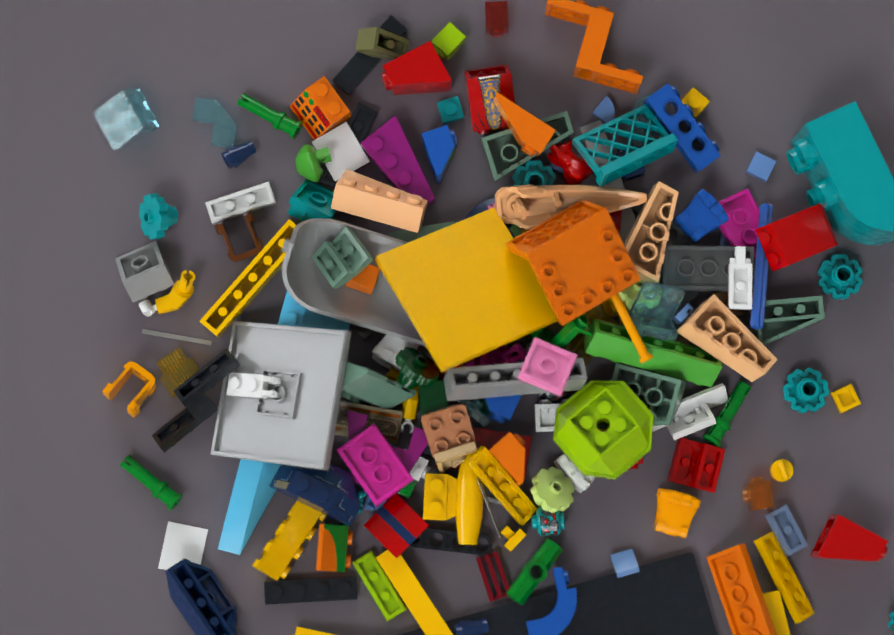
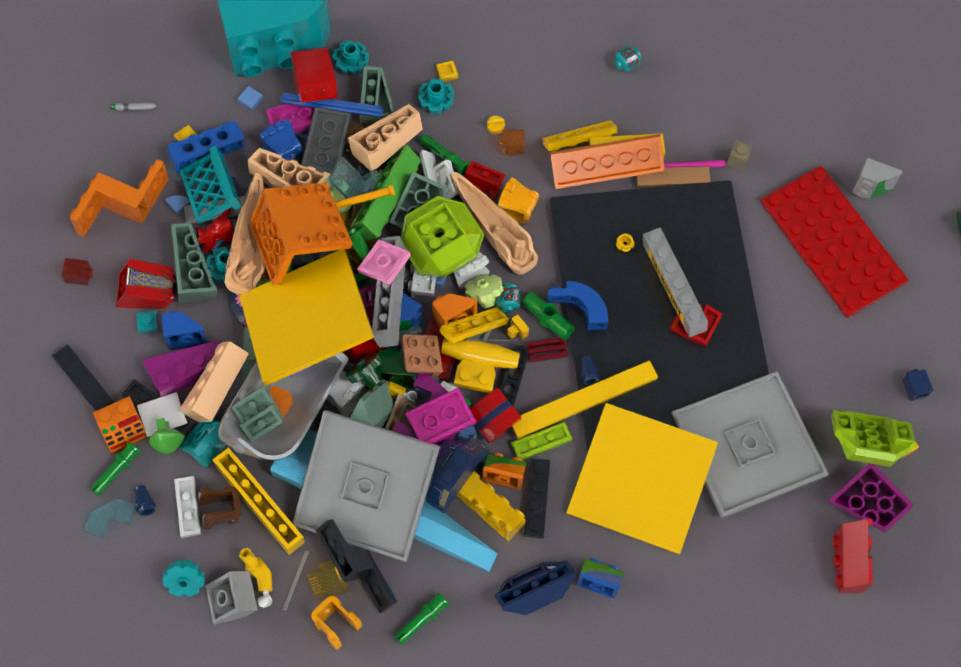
camera: 85 degrees left, 15 degrees down
clear light blue bracket [94,88,159,149] -> none
white sticker [158,521,208,570] -> none
white hinge [226,373,281,399] -> none
olive slope [355,27,409,60] -> none
red slope [381,41,451,95] -> none
lime brick [431,22,466,61] -> none
tan tile [434,441,477,474] -> none
orange slope [493,93,556,157] -> none
medium blue tile [610,549,639,578] -> none
medium blue tile [673,303,694,324] -> none
white hinge [728,246,752,310] -> none
sand blue plate [765,505,808,556] -> none
red slope [810,514,888,562] -> none
none -> light grey piece [111,102,156,111]
none -> light nougat piece [451,172,538,275]

